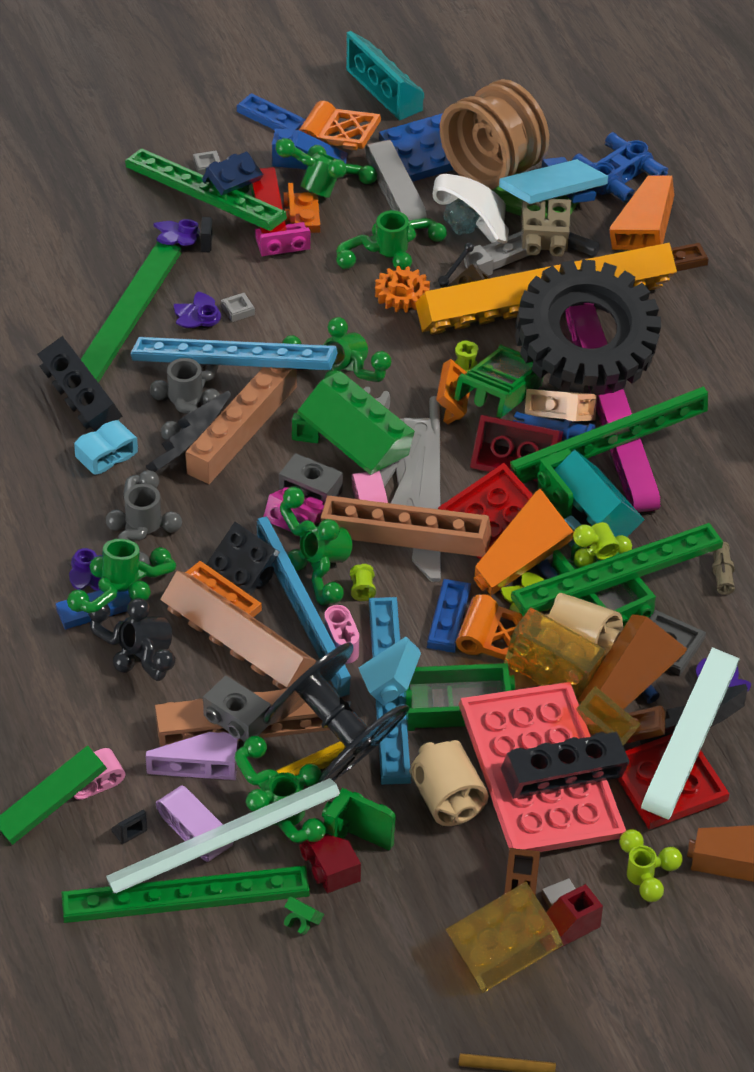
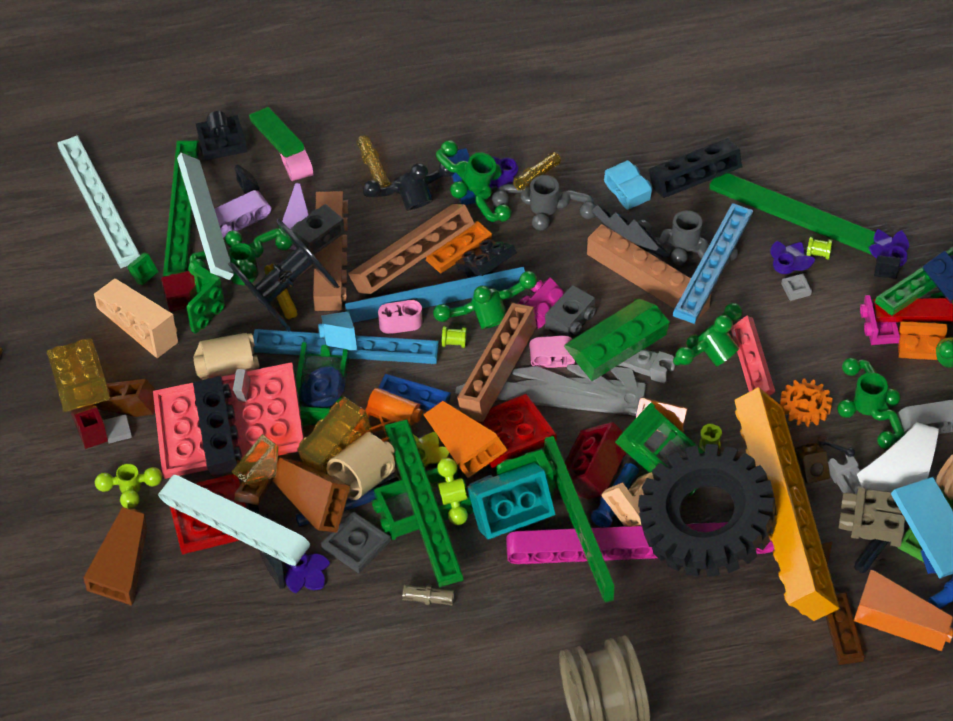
camera: 100 degrees right, 5 degrees up
none -> light aqua tile [58,135,140,269]
none -> light nougat wedge [94,279,178,358]
none -> black plate [195,111,247,161]
none -> light grey tile [233,369,250,401]
none -> dark blue tile [300,366,346,408]
none -> clear yellow pin [356,135,391,188]
none -> clear yellow pin [513,152,561,191]
none -> coral plate [731,315,775,396]
none -> lime bush [807,236,833,260]

